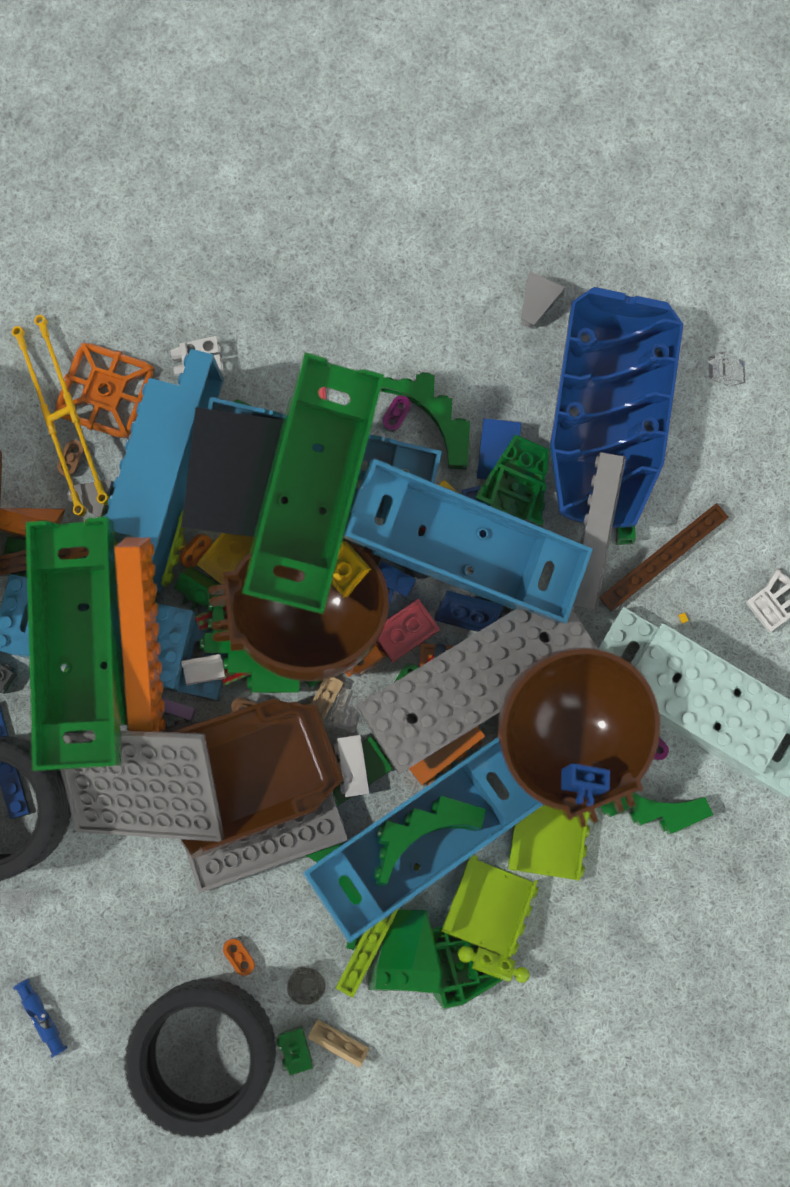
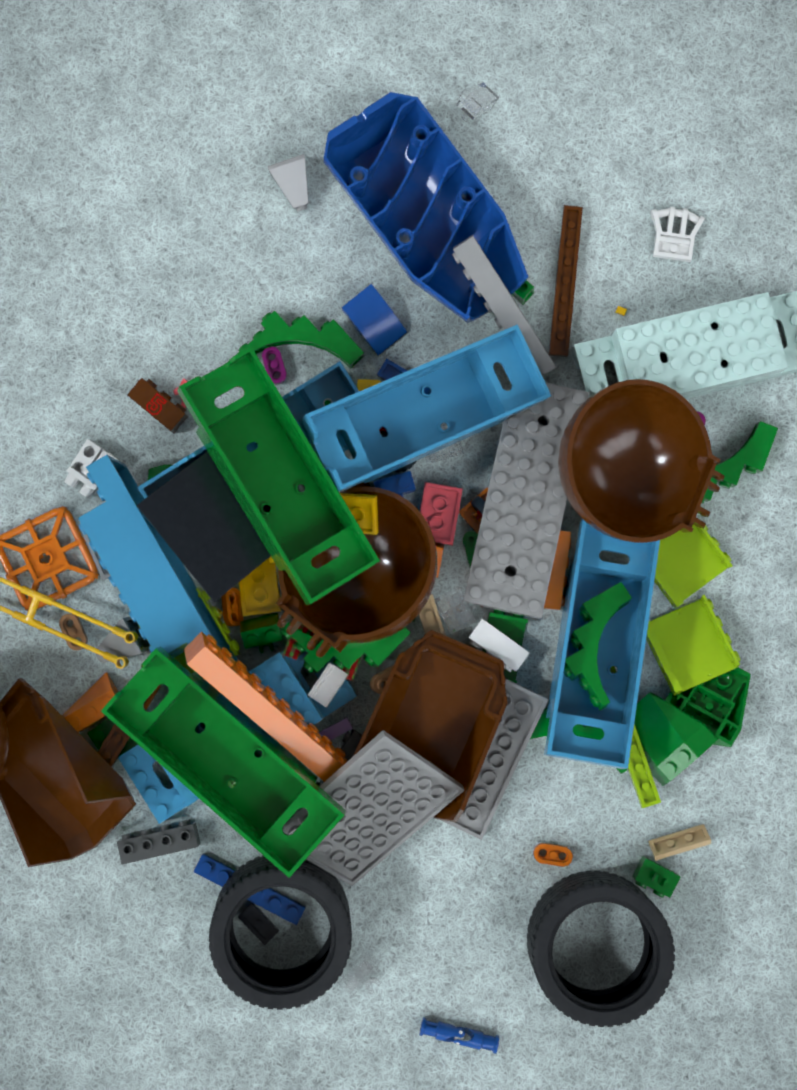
camera: 40 degrees left, 5 degrees up
clear smoke piece [287,966,326,1005] -> none
dark blue plate [434,590,502,632] -> none
lime plate [458,946,530,983] -> none
green wedge [475,435,549,527] -> none
blue brick [561,764,610,806] -> none
none -> reddish brown brick [127,378,188,434]

